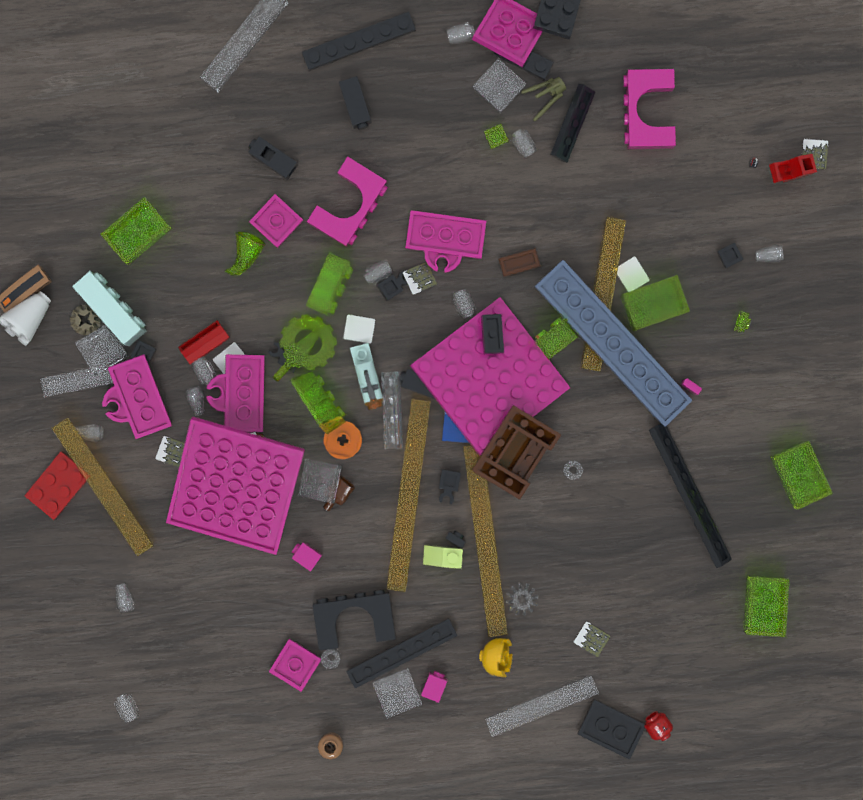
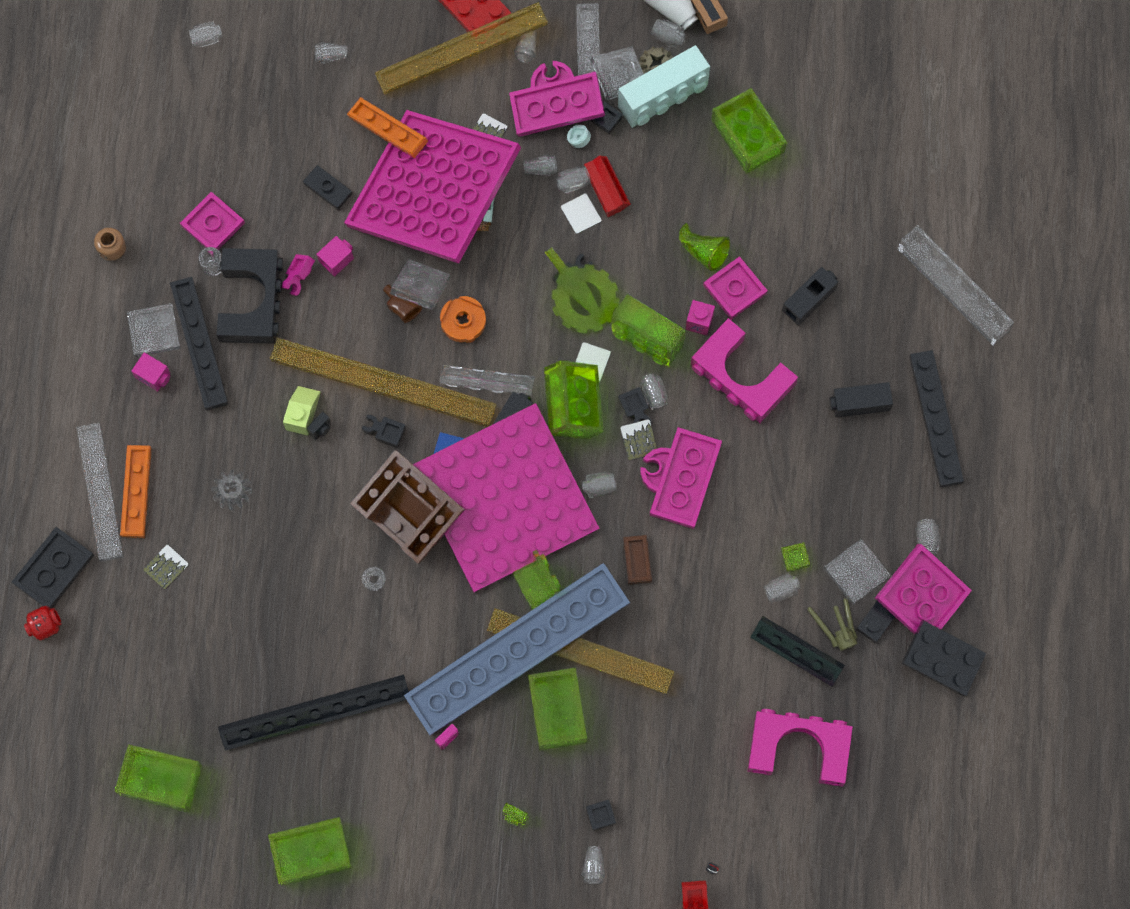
camera: 100 degrees right, 15 degrees down
dark pink plate [206,354,264,432] -> none
clear neon green slope [290,372,346,434] -> none
light aqua plate [350,343,384,410] -> none
clear yellow plate [463,446,508,637] -> none
yellow cylinder [479,638,513,678] -> none
black plate [481,314,504,354] -> none
white sticker [614,257,650,293] -> none
none -> orange tile [120,445,152,538]
none -> dark pink plate [281,254,315,296]
none -> black plate [303,165,353,210]
none -> orange tile [347,97,428,158]
none -> clear neon green brick [544,360,604,439]
none -> light aqua tile [567,125,591,148]
none -> clear brick [651,19,686,48]
none -> dark pink brick [685,300,715,336]

